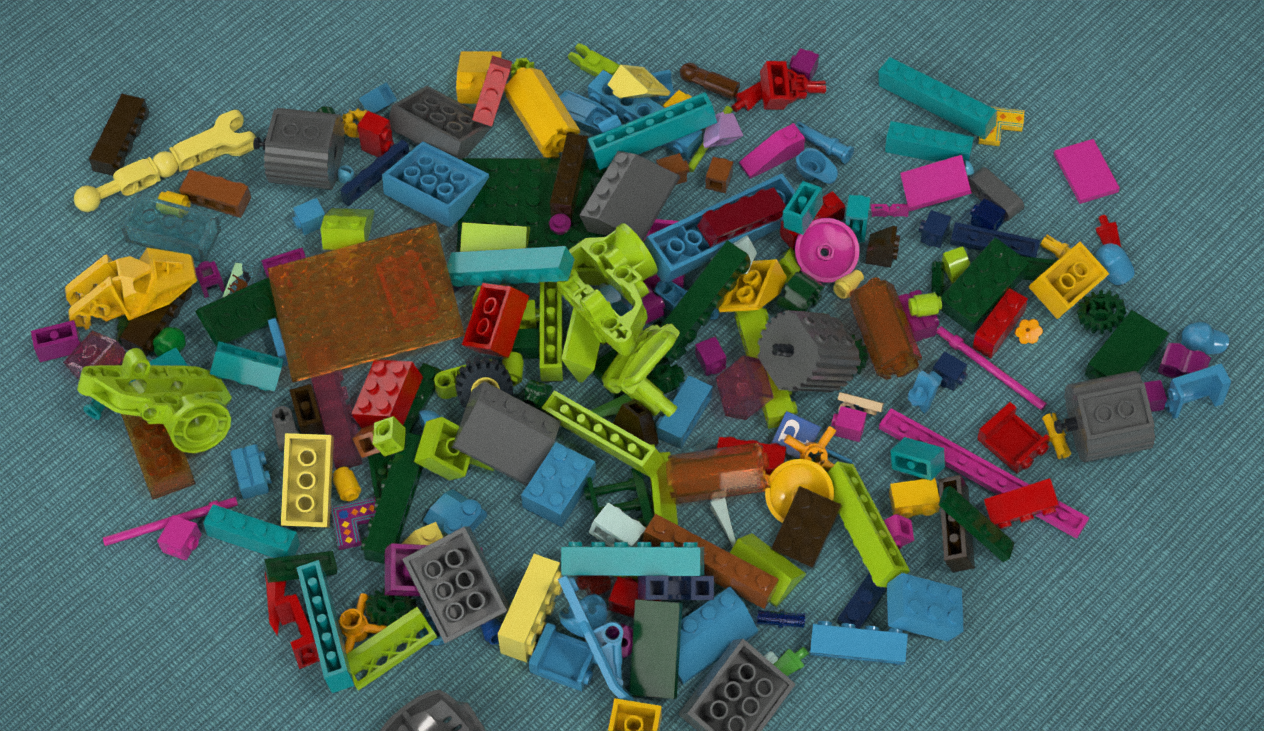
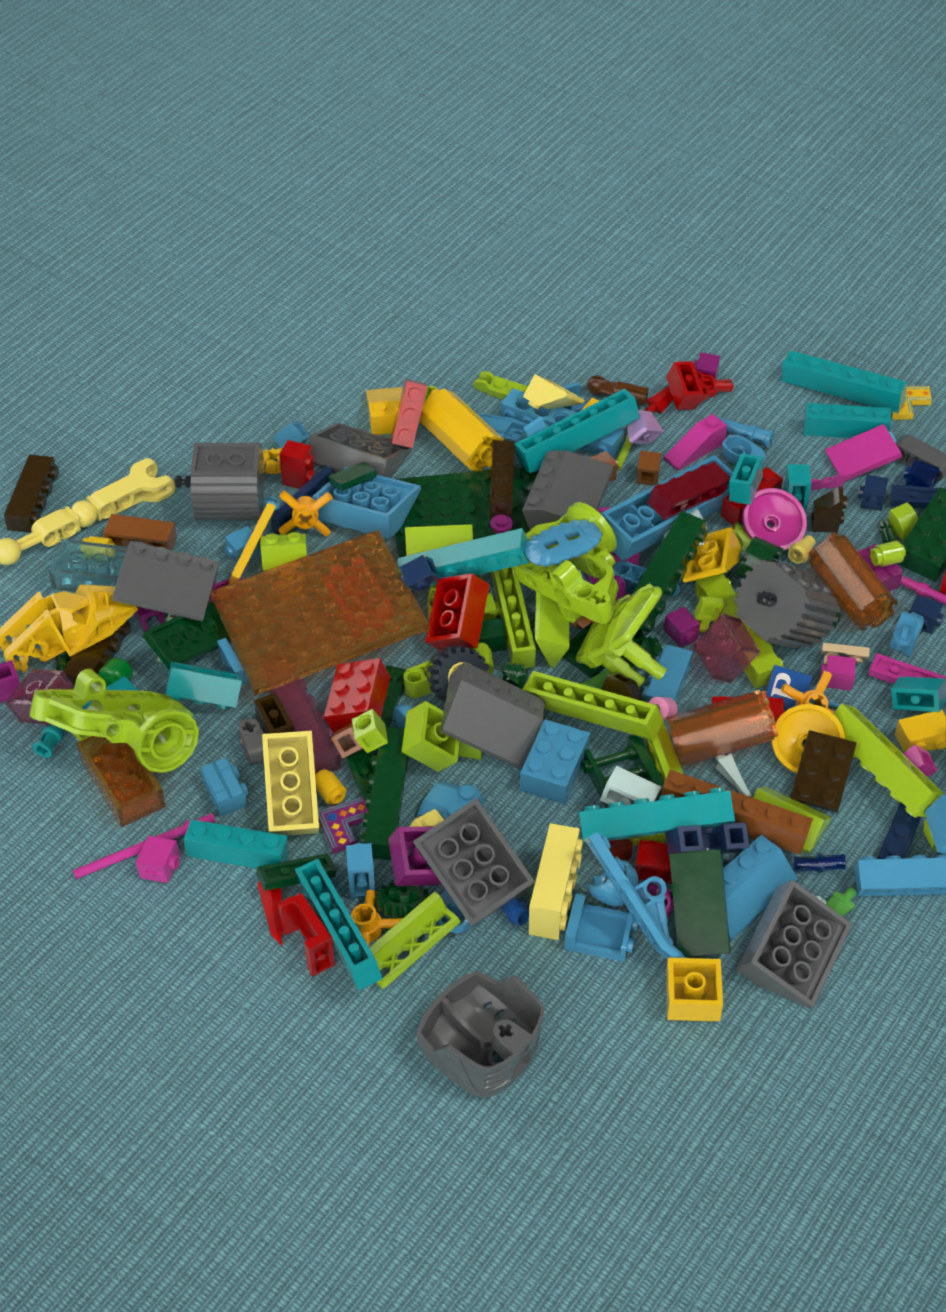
camera: 10 degrees left, 10 degrees down
none -> dark grey slope [112,541,219,621]
none -> yellow tile [229,503,276,587]
none -> light orange bar [278,490,333,537]
none -> dark green tile [328,462,377,491]
none -> dark azure brick [346,843,375,899]
none -> dark blue brick [400,555,440,591]
none -> dark azure piece [524,519,602,567]
none -> bright pink brick [648,697,677,721]
none -> lime plate [694,596,724,633]

